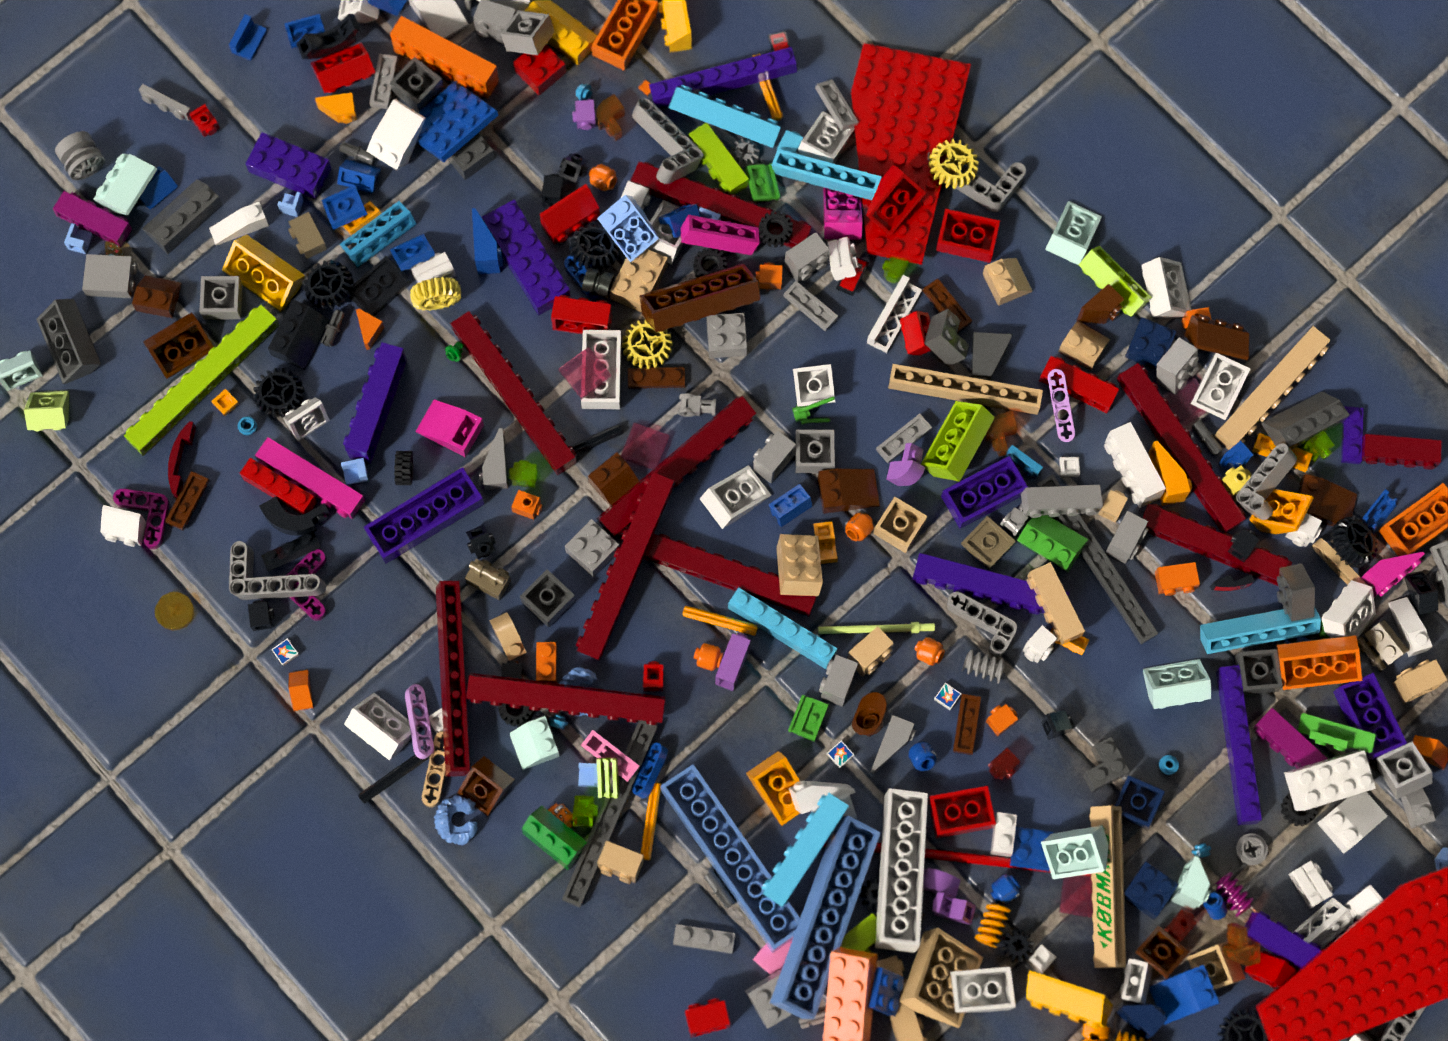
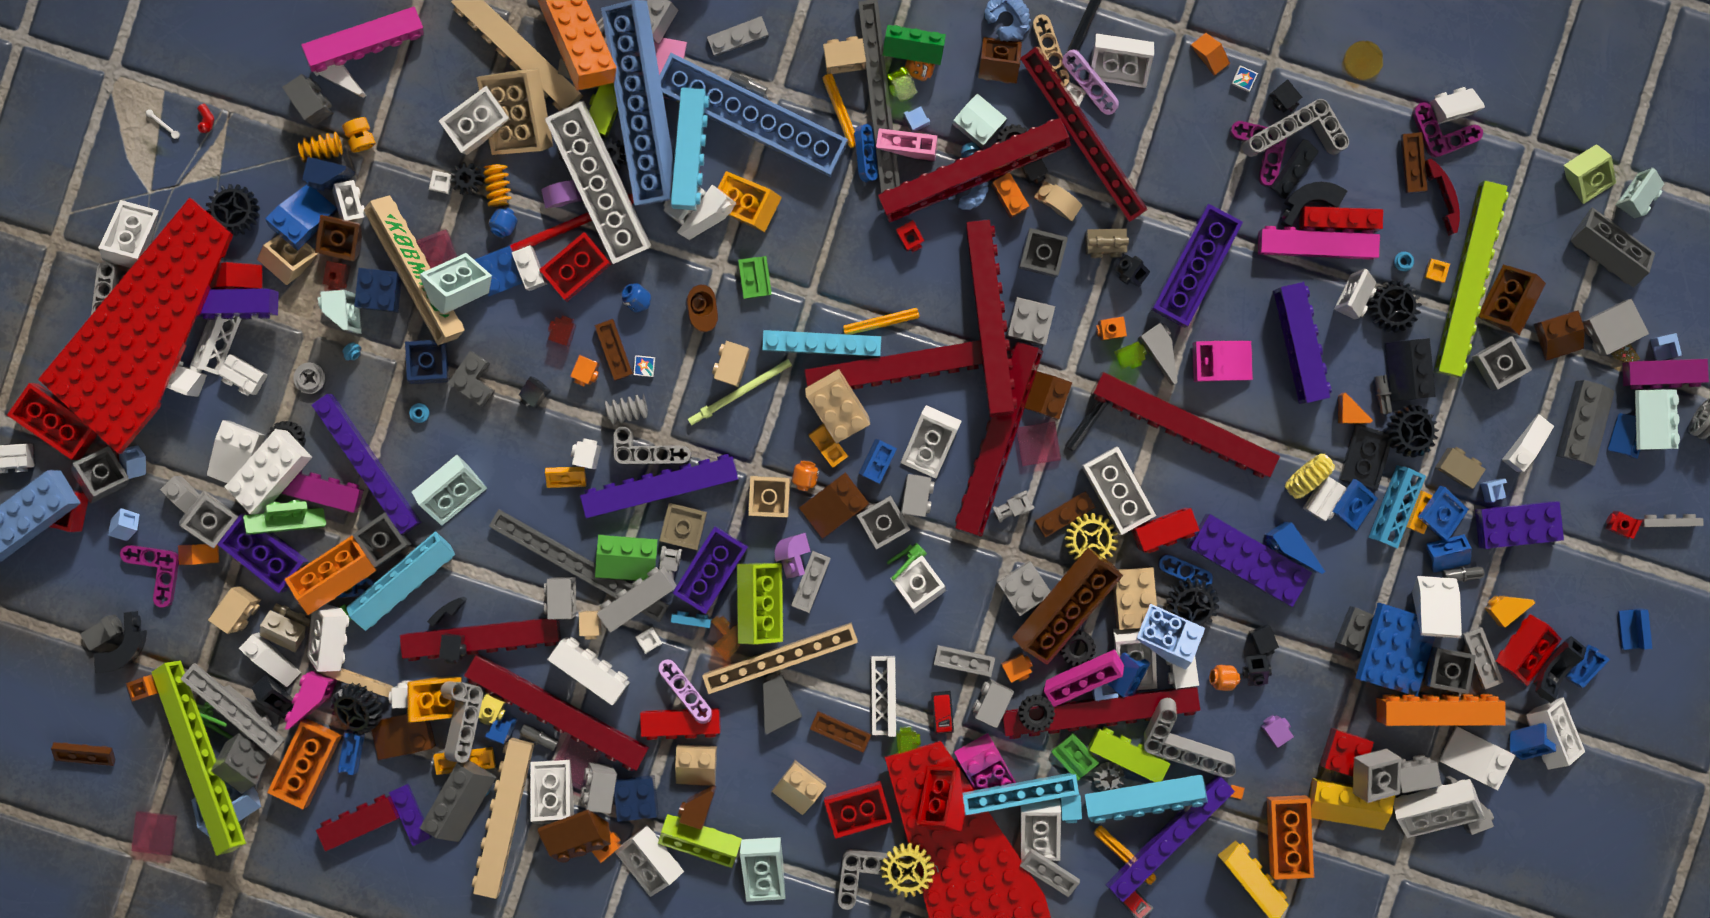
camera: 150 degrees right, 15 degrees up
yellow slope [222,234,305,311] -> none
light blue panel [341,458,369,486] -> none
black tyre [394,451,414,486] -> none
green plate [445,341,465,362] -> none
red slope [540,184,600,245] -> none
clear pink tile [558,347,612,400] -> none
dark azure plate [576,84,592,100] -> none
pearl dark grey wheel [582,267,614,298] -> none
clear orange brick [597,94,625,141] -> none
tile [597,758,619,798] -> none
orange head [694,643,723,671] -> none
medium lavender brick [715,633,751,691] -> none
light grey brick [819,655,858,707] -> none
white brick [827,237,859,281] -> none
tile [827,740,854,769] -> none
blue plate [868,967,904,1017] -> none
light grey slope [870,715,916,774] -> none
brick [900,311,931,356] -> none
orange head [915,637,945,666] -> none
dark grey brick [924,309,969,366] -> none
medium lavender brick [932,892,976,925] -> none
yellow slope [1026,971,1113,1029] -> none
tan brick [1027,562,1085,645] -> none
light orange slope [1148,441,1192,506] -> none
orange brick [1155,562,1200,596] -> none
blue brick [1203,892,1228,920] -> none
magenta piece [1212,872,1254,918] -> none
clear orange brick [1222,923,1260,966] -> none
dark grey brick [1277,564,1315,621] -> none
clear neon green brick [1304,430,1335,462] -> none

